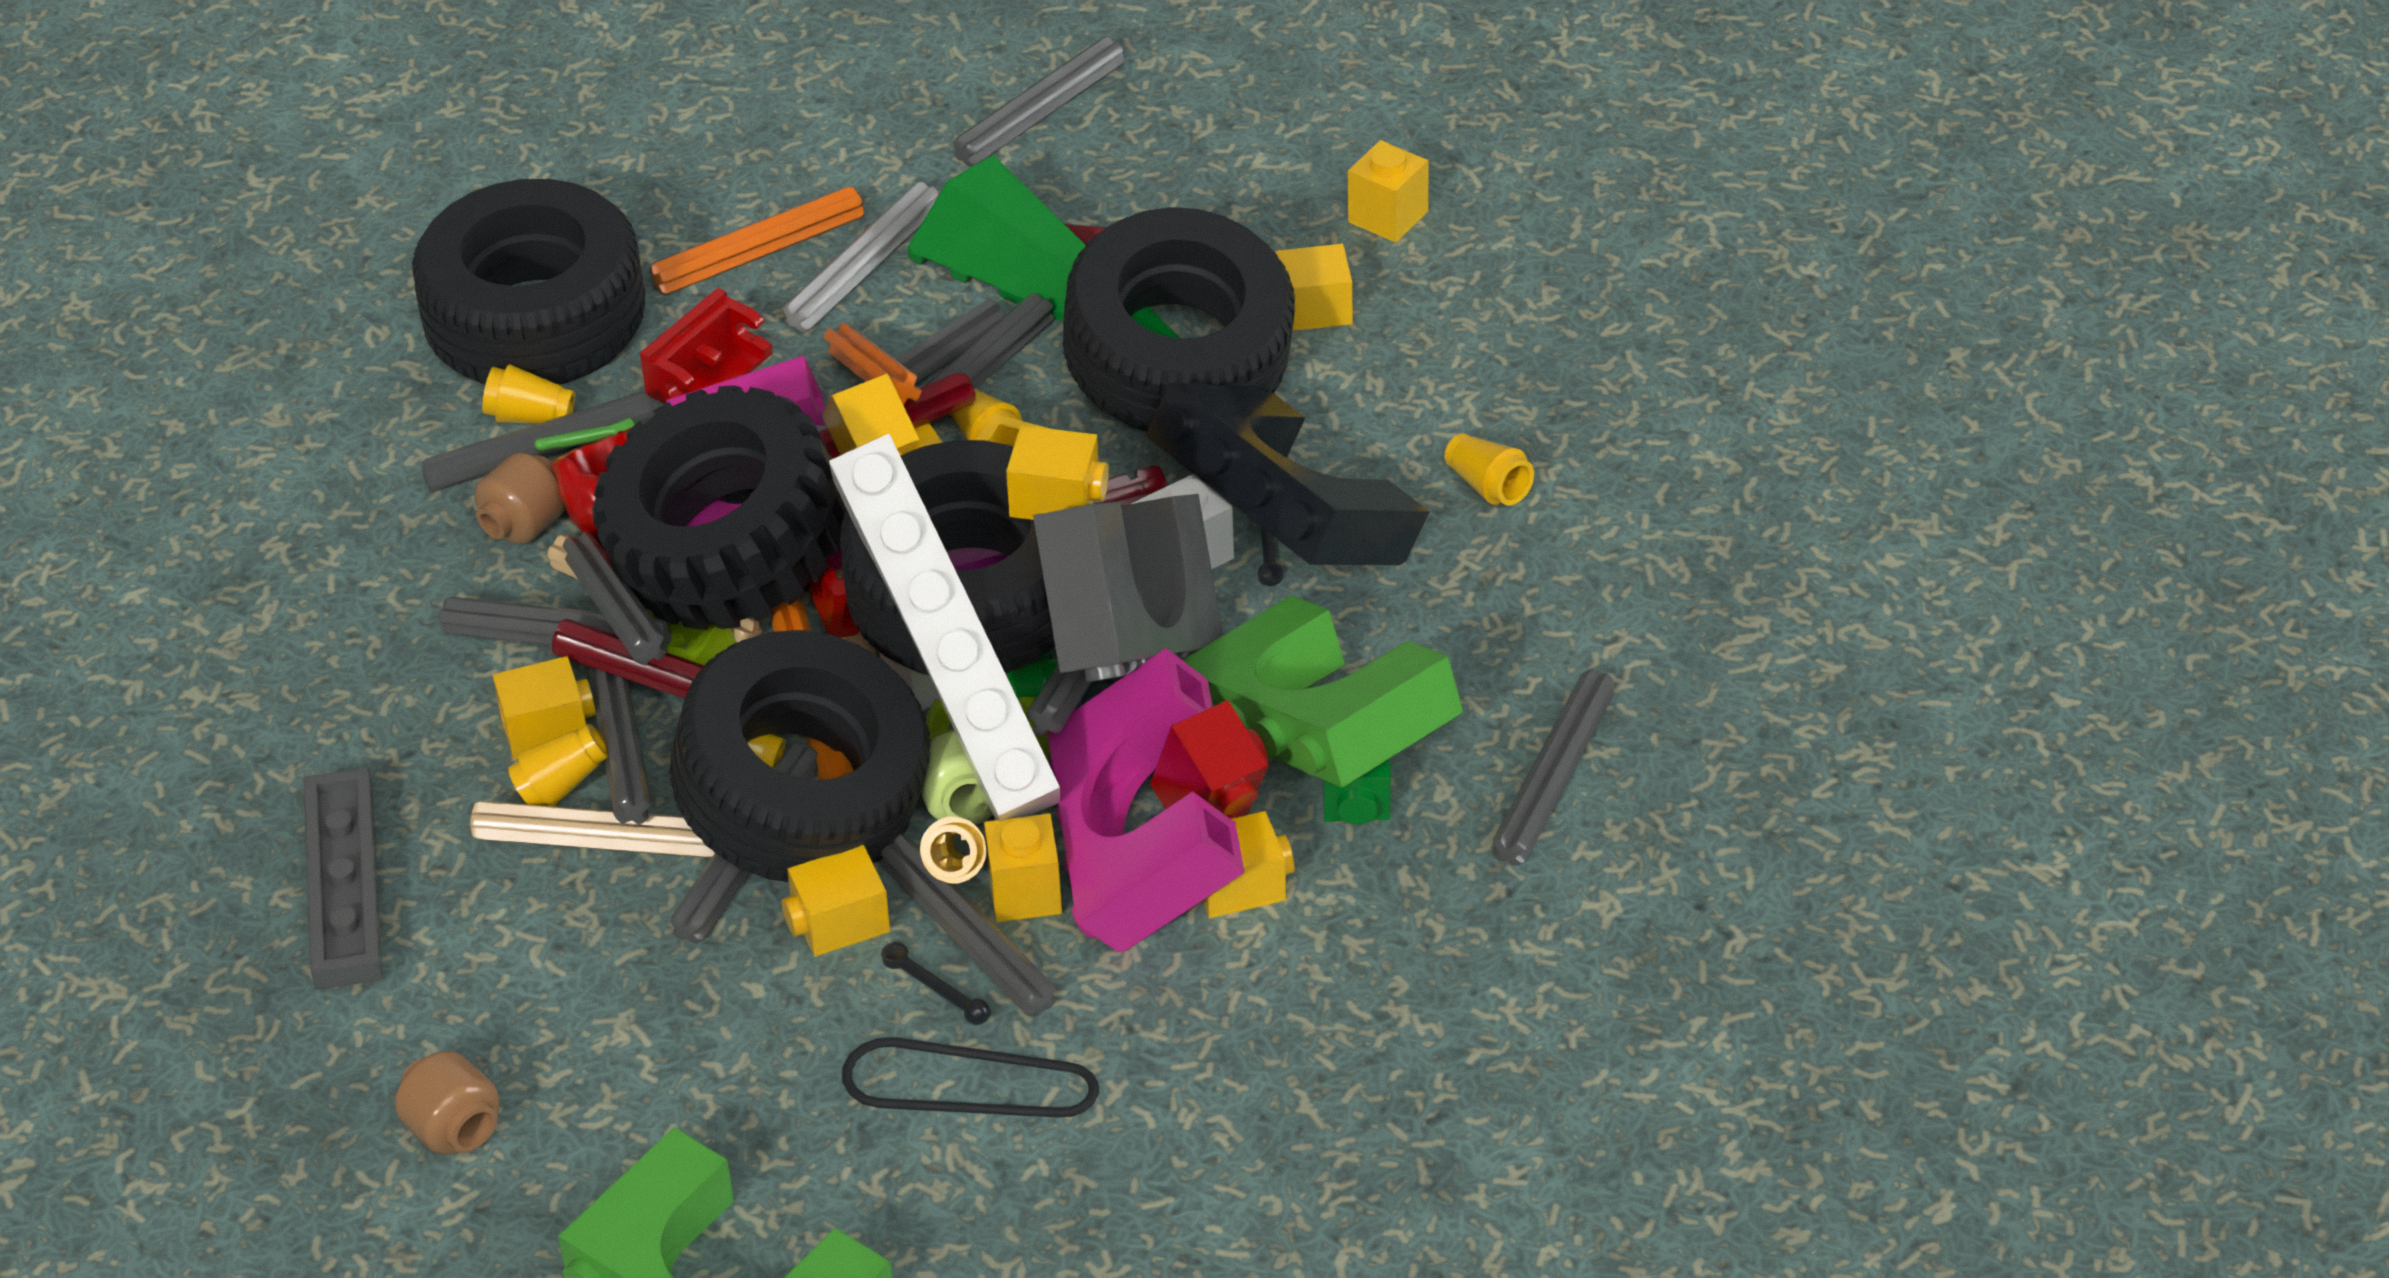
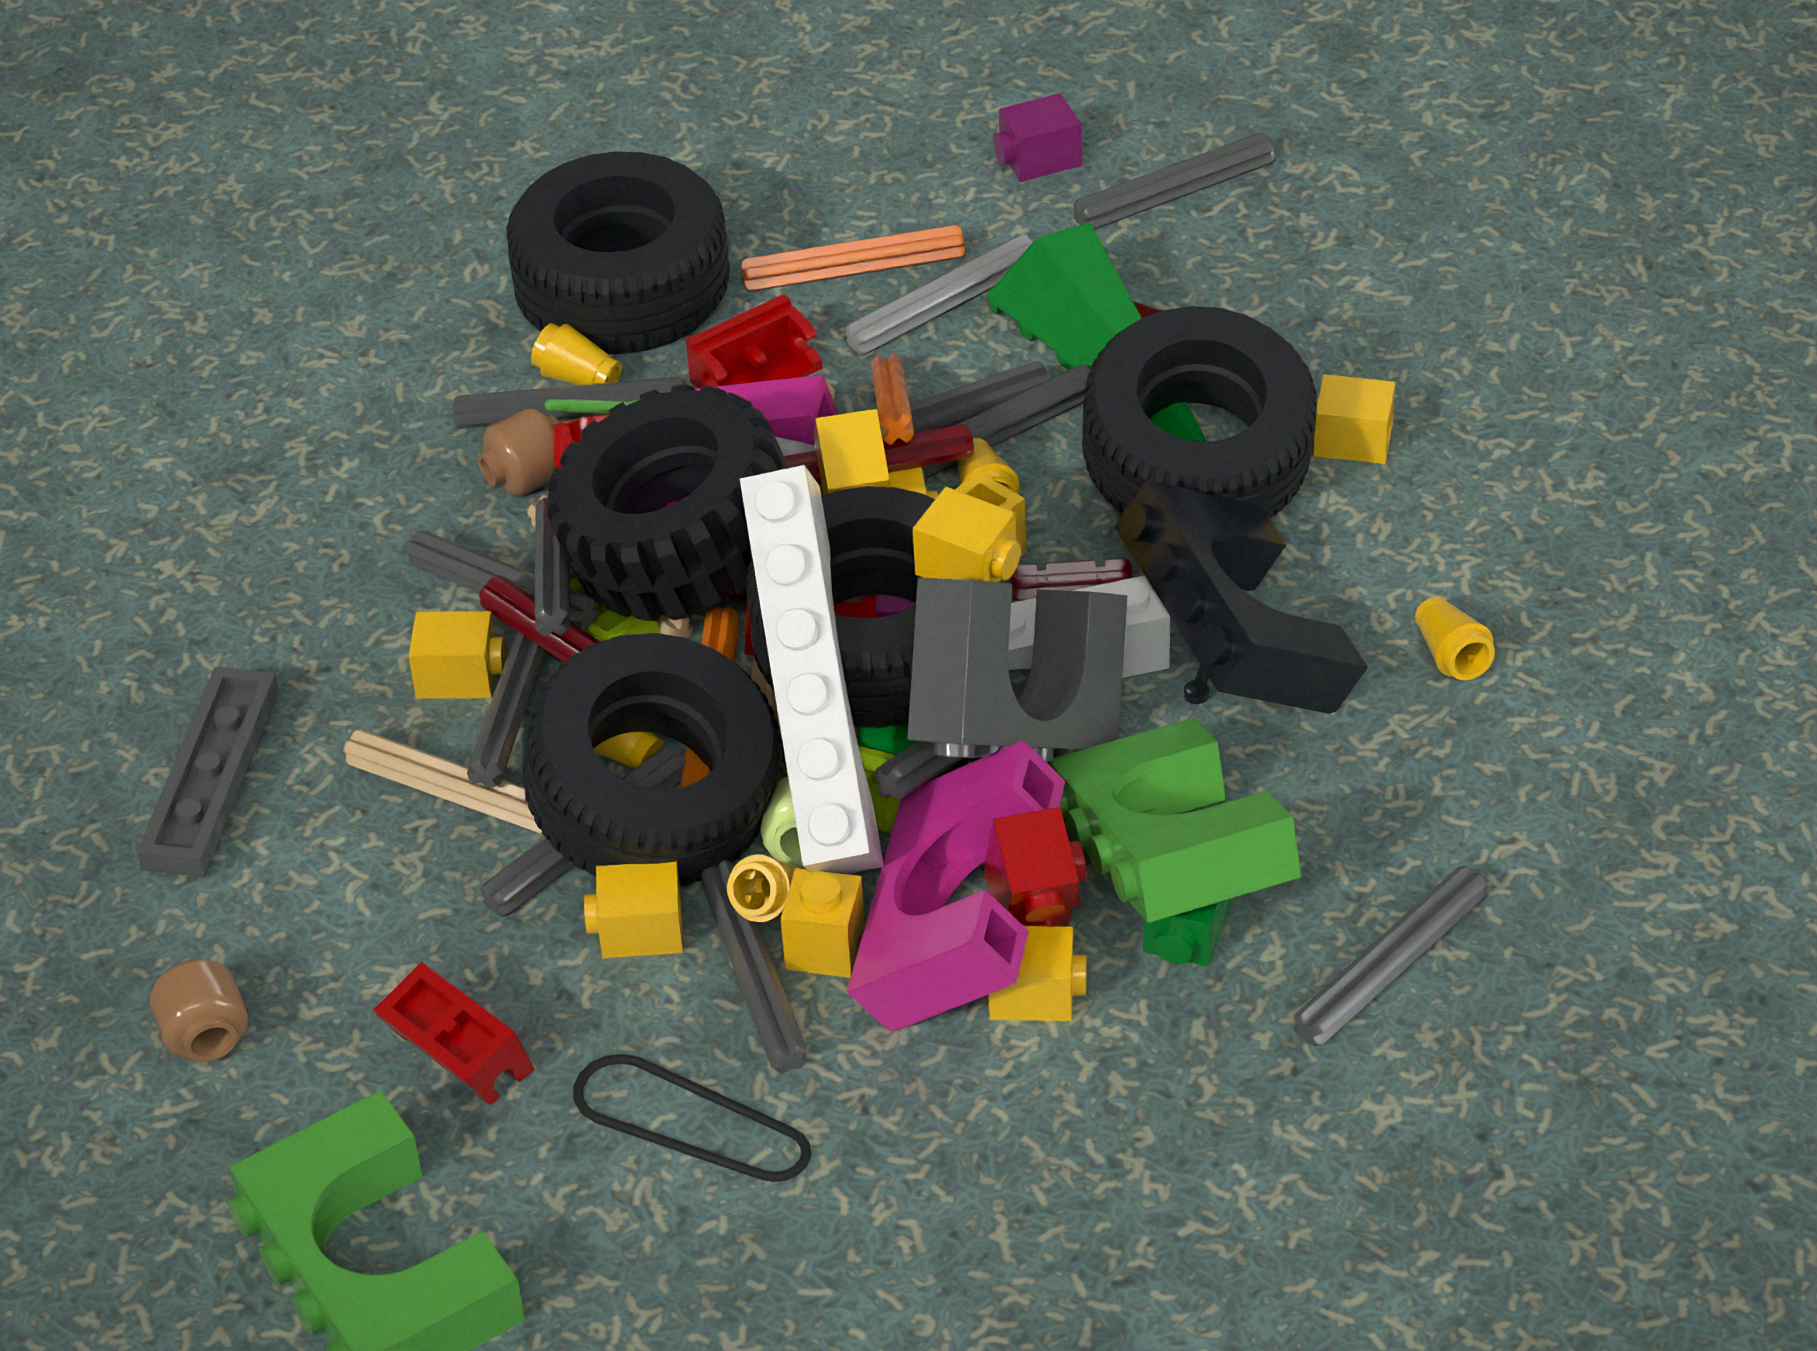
camera: 20 degrees right, 0 degrees up
yellow cone [508,724,609,806] -> none
black hinge [881,942,991,1025] -> none
yellow brick [1348,140,1429,243] -> none
none -> red hinge [373,962,535,1105]
none -> magenta brick [993,93,1082,182]

